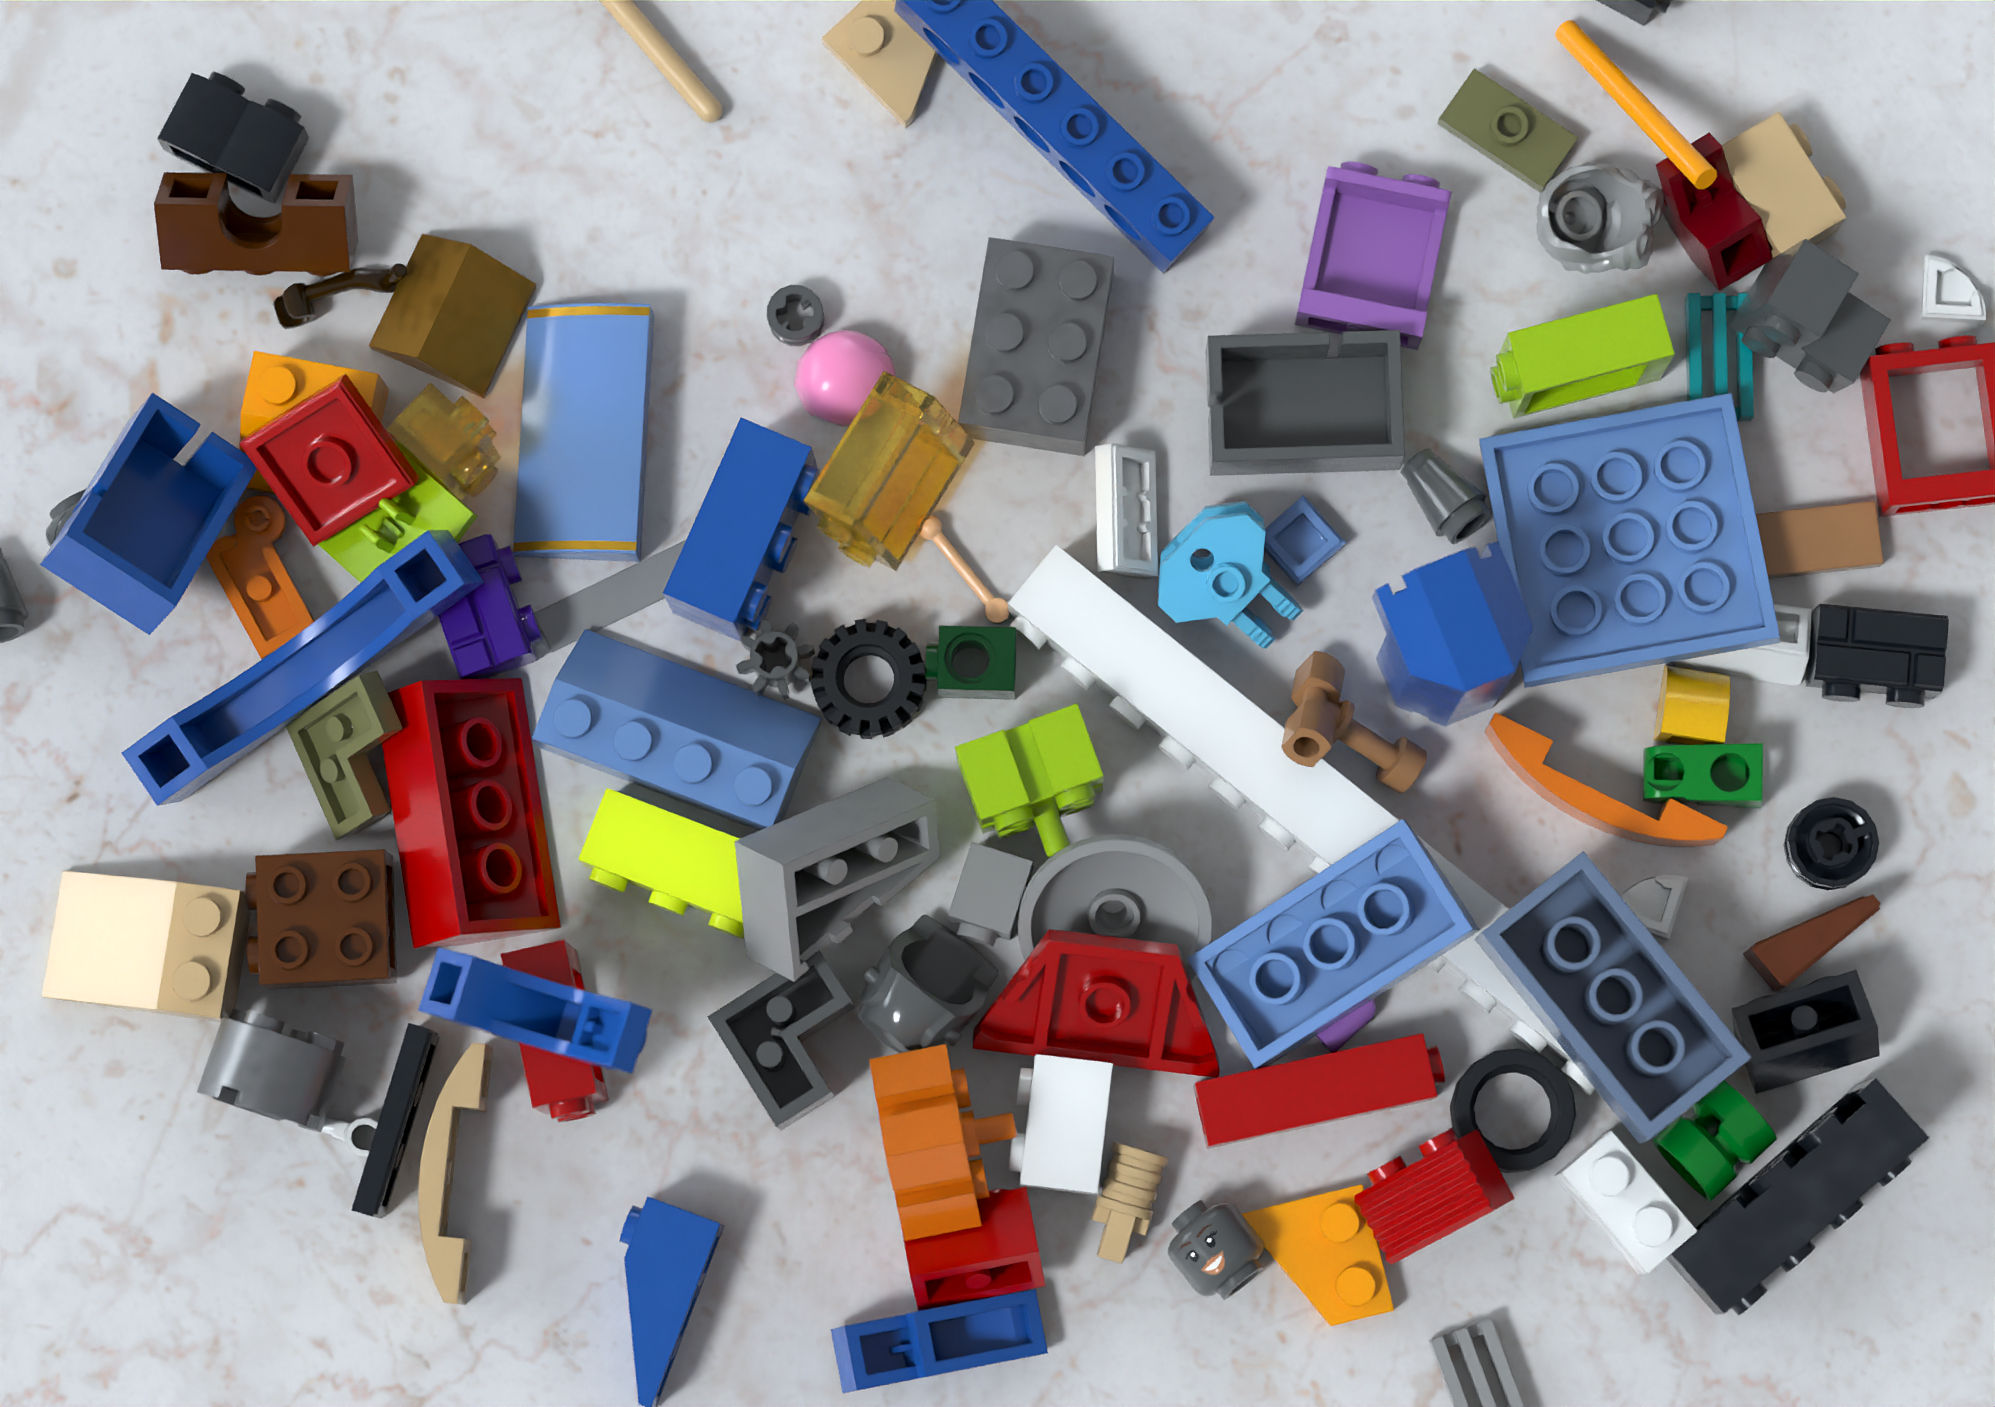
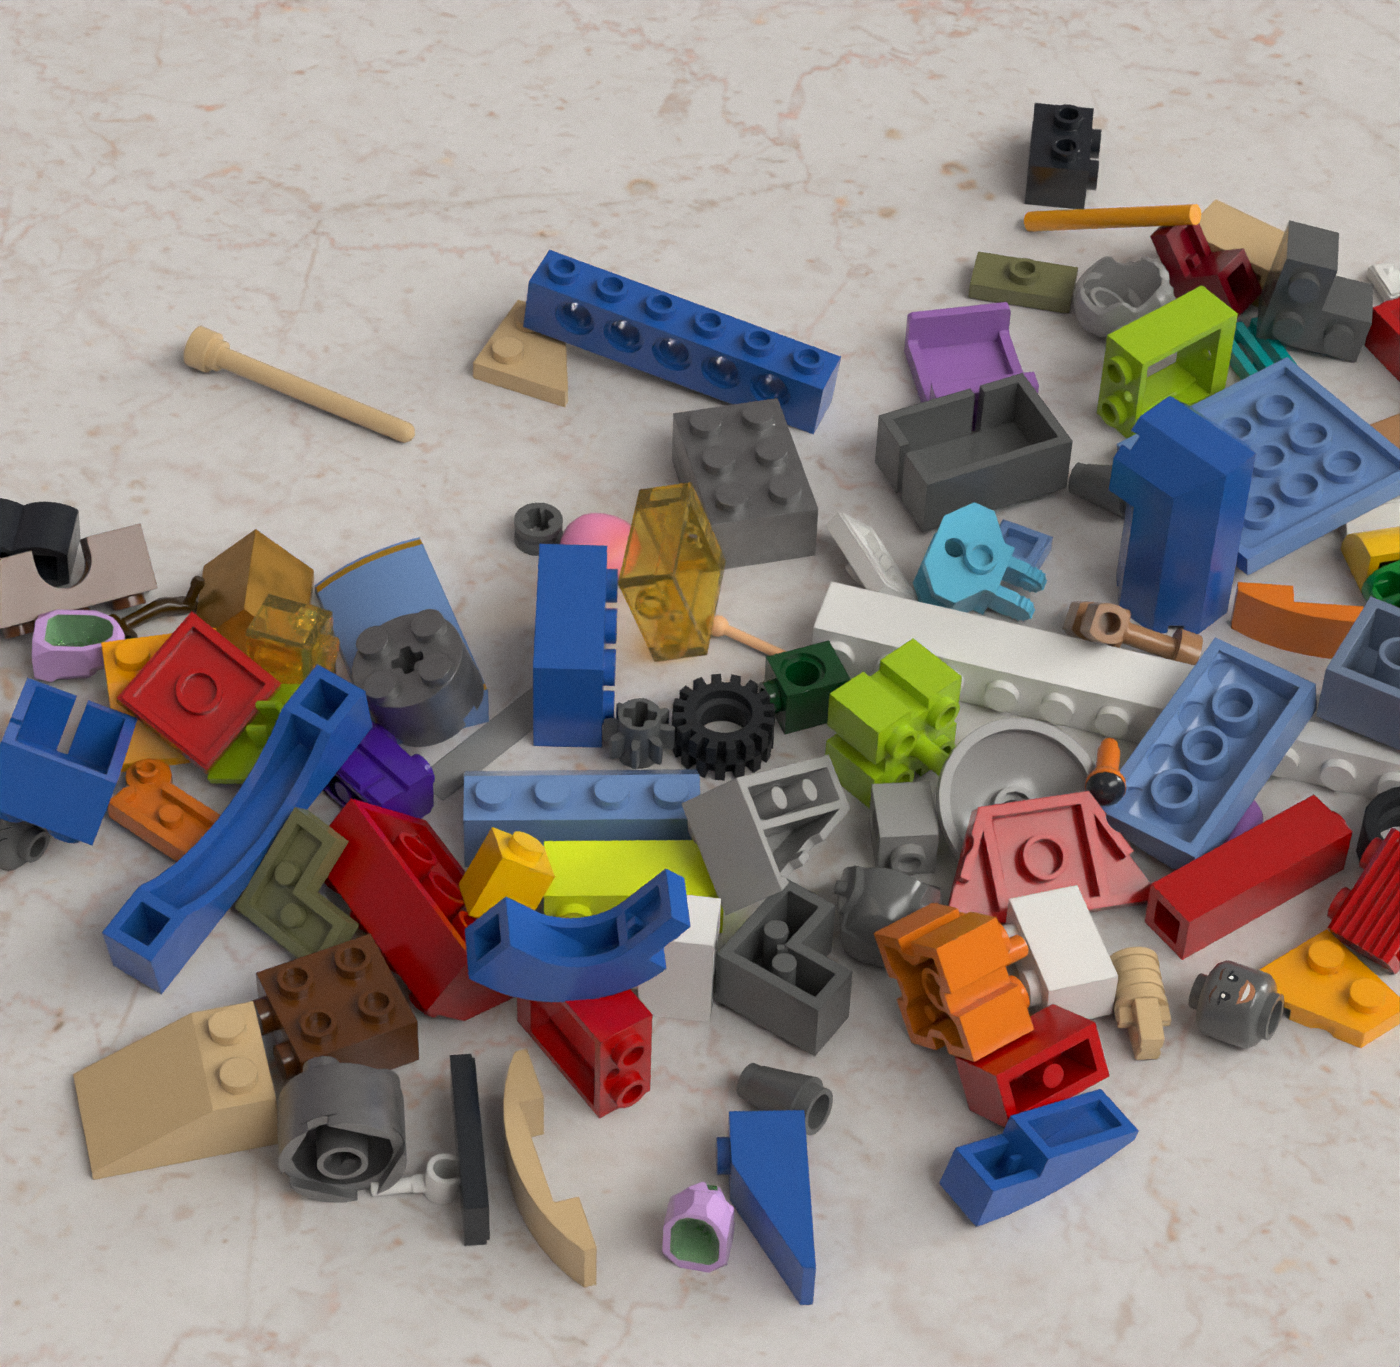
camera: 30 degrees left, 35 degrees down
none -> lavender rock [32,609,125,682]
none -> flat silver brick [352,609,484,747]
none -> yellow brick [459,827,555,919]
none -> white brick [631,895,721,1023]
none -> lavender rock [662,1182,735,1273]
none -> dark grey cone [737,1063,833,1135]
none -> piece [1085,738,1127,807]

